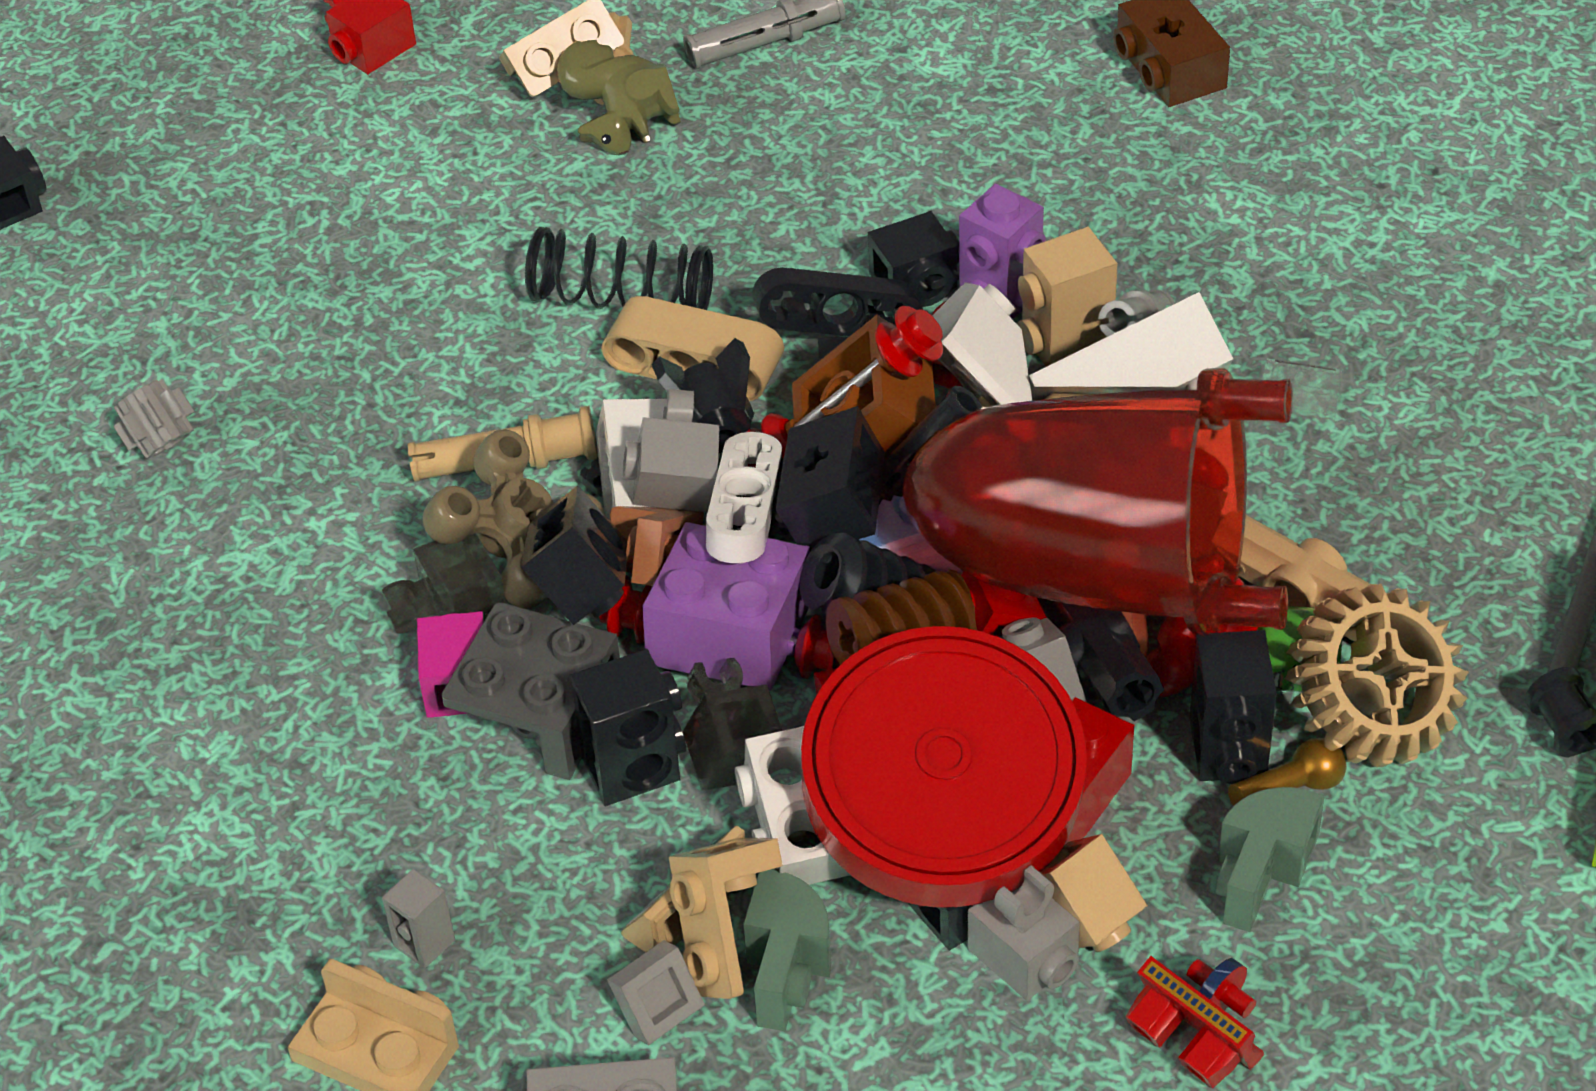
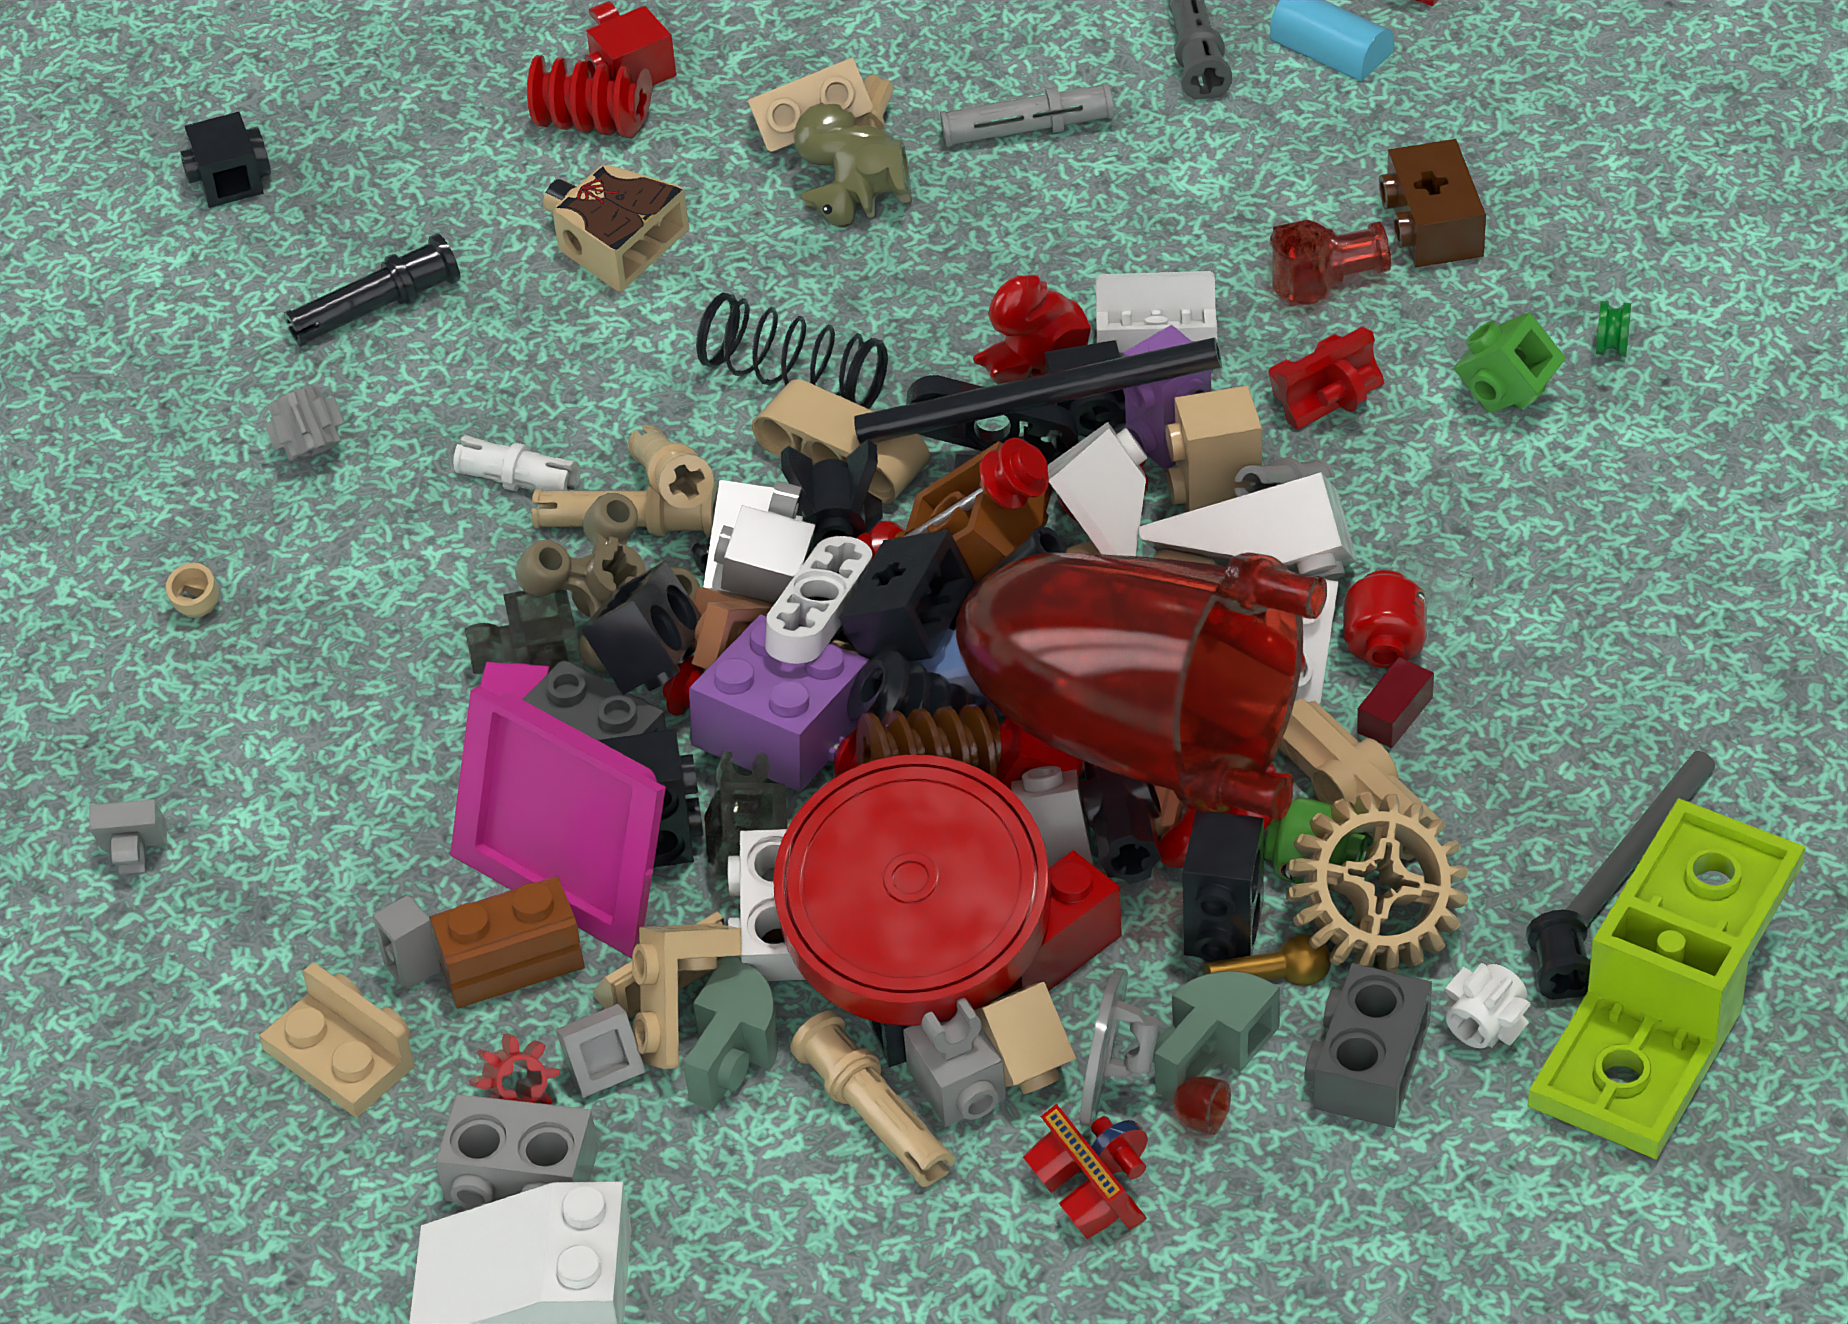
camera: 15 degrees right, 0 degrees up
none -> light grey tile [89,799,167,875]
none -> tan hinge [166,563,220,618]
none -> black pin [284,233,461,347]
none -> dark orange brick [429,876,585,1009]
none -> dark pink piece [450,686,666,958]
none -> white pin [453,435,580,492]
none -> red gear [469,1033,560,1105]
none -> red piece [527,55,652,139]
none -> torso [543,165,689,292]
none -> tan pin [628,425,714,510]
none -> tan pin [790,1010,955,1187]
none -> black piece [854,337,1222,445]
none -> red animal [973,275,1091,385]
none -> light grey shield [1080,968,1159,1126]
none -> white bracket [1096,271,1217,358]
none -> clear red hinge [1172,1076,1231,1135]
none -> red hips [1268,326,1385,430]
none -> clear red connector [1269,220,1391,306]
none -> dark grey brick [1304,963,1432,1128]
none -> red head [1343,570,1427,668]
none -> dark red piece [1357,657,1434,749]
none -> white gear [1443,963,1530,1048]
none -> bright green brick [1453,312,1566,413]
none -> green bush [1596,301,1631,356]

